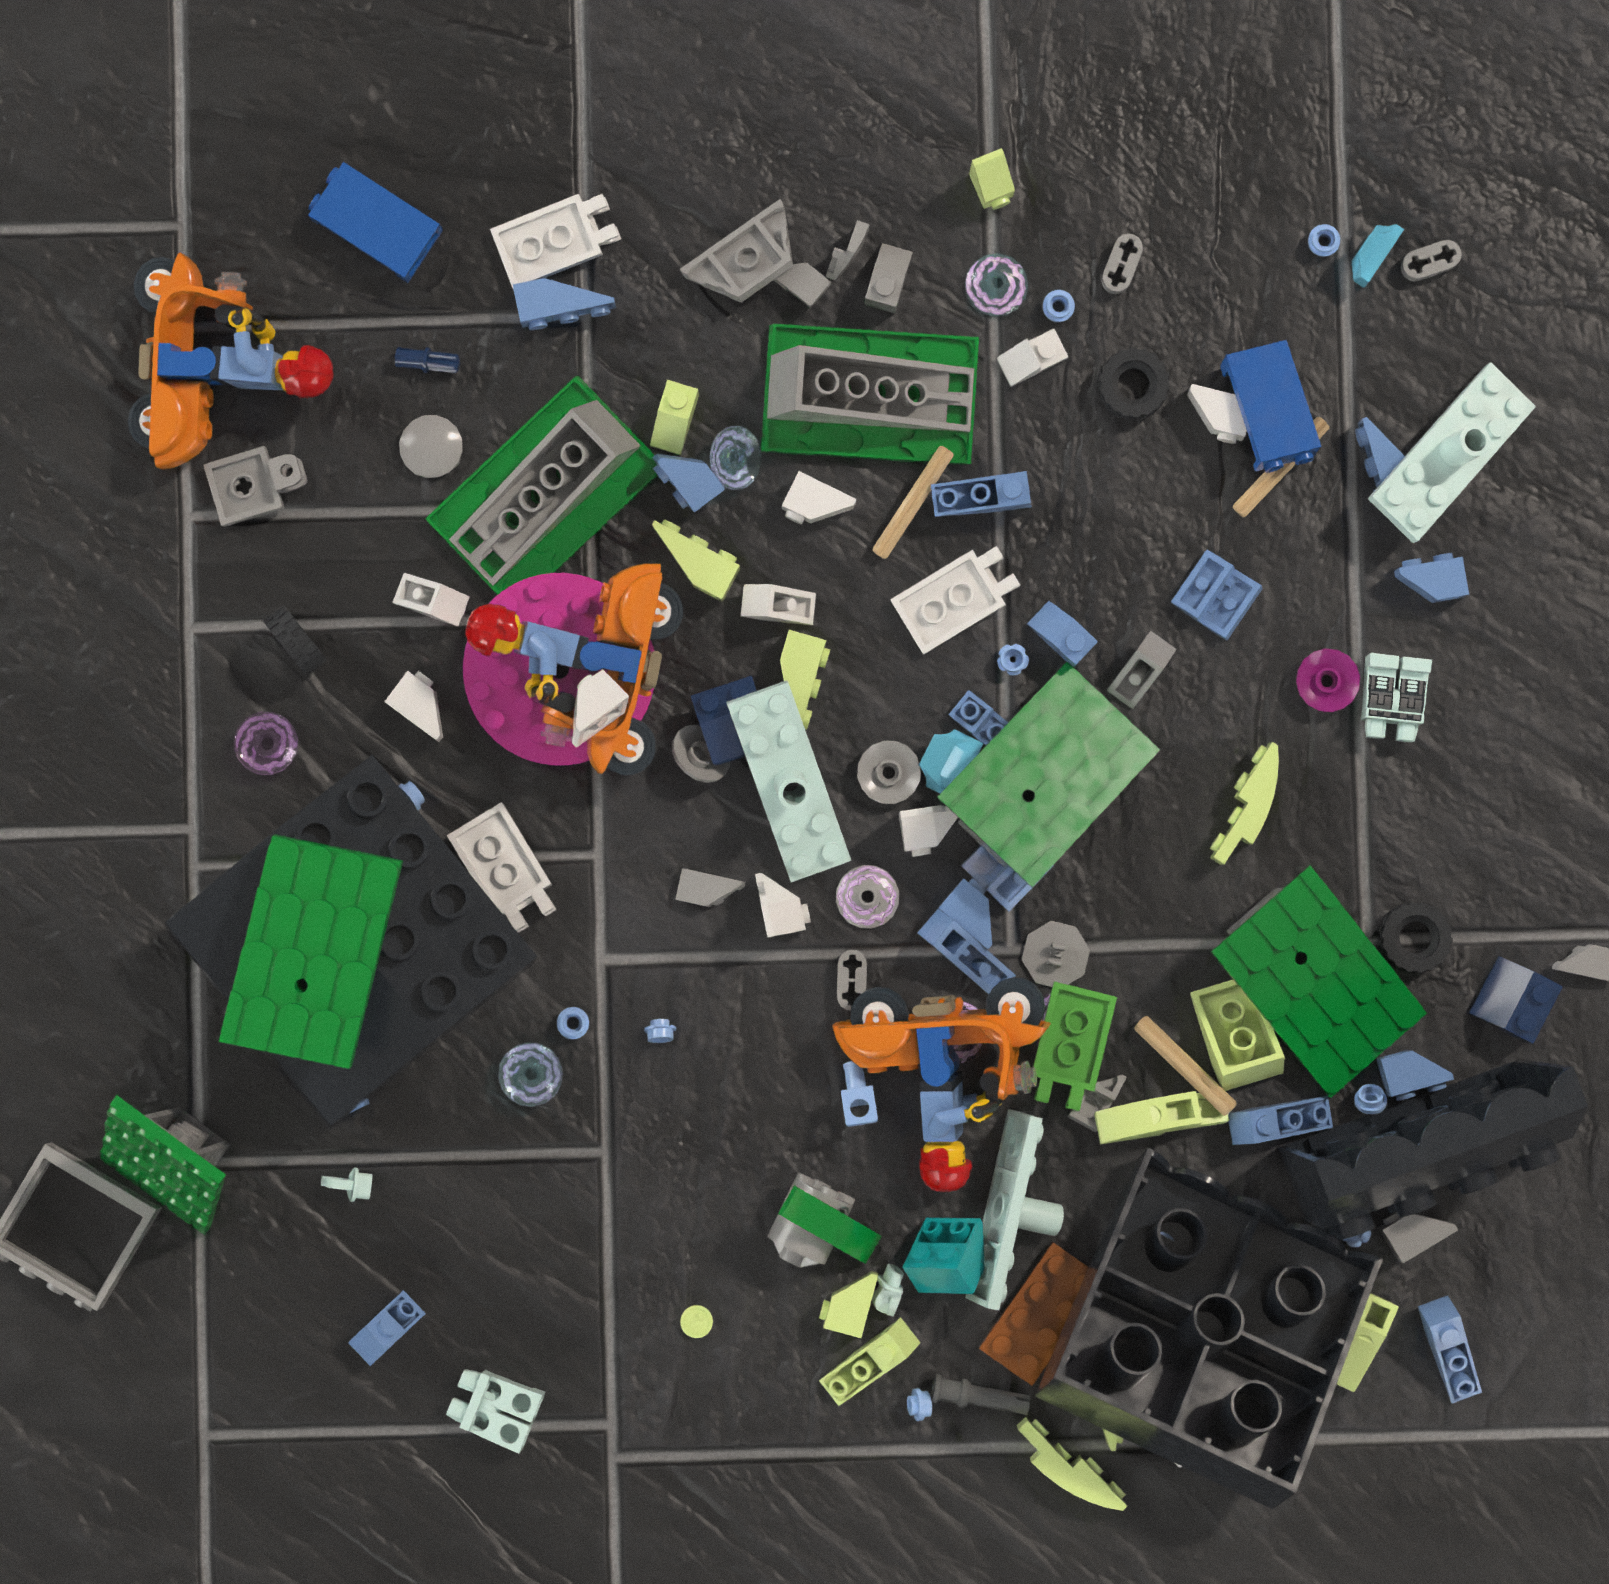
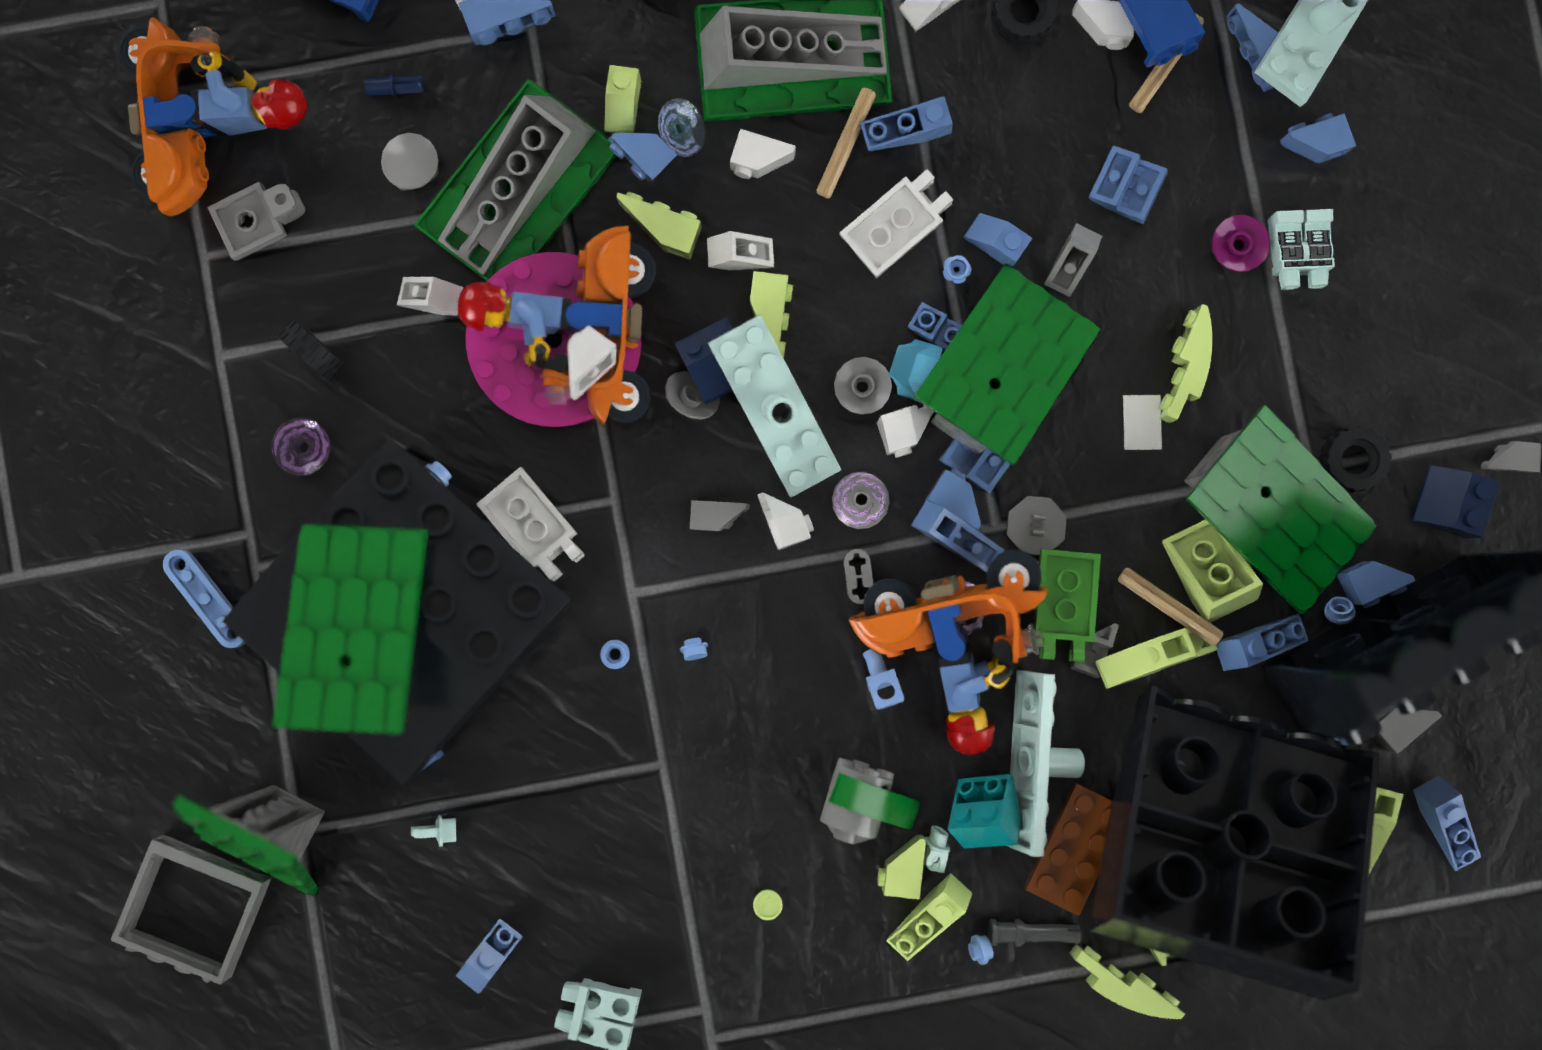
camera: 10 degrees left, 0 degrees up
white slope [385,671,443,742] -> none
clear light blue dish [498,1042,563,1107] -> none
none -> light blue plate [163,550,245,648]
none -> white sticker [1123,395,1162,450]

